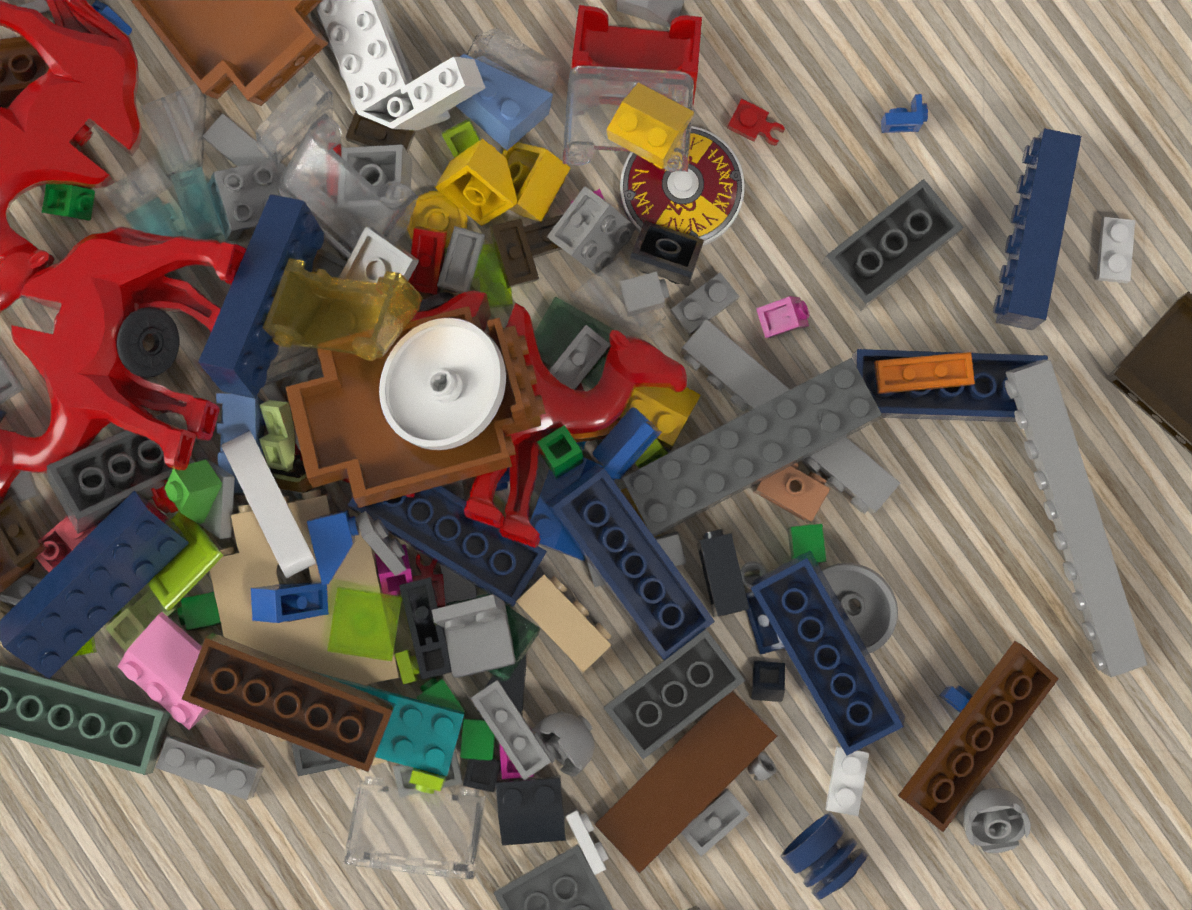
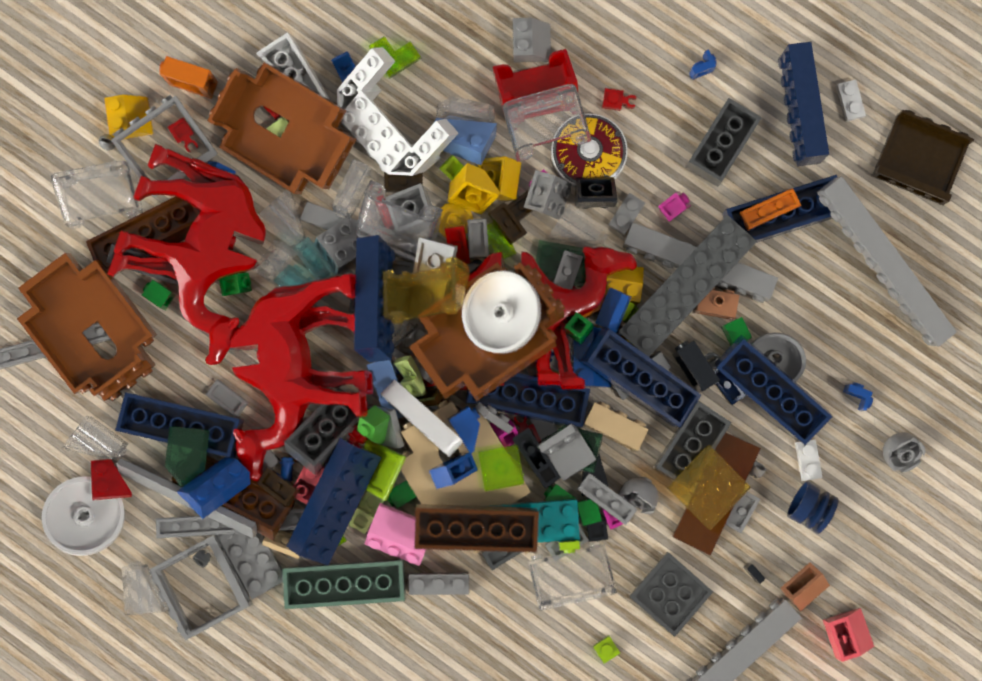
camera: 15 degrees left, 0 degrees up
black wheel [117,307,180,378] -> none
lime plate [395,650,420,685] -> none
black slope [496,776,566,846] -> none
white plate [565,809,609,875] -> none
yellow slope [606,82,694,169] -> none
light grey brick [620,271,669,317] -> none
black slope [751,661,785,702] -> none
reddish brown arch [898,641,1059,832] -> none
none -> blue pin [279,457,295,482]
none -> clear yellow plate [667,445,751,531]

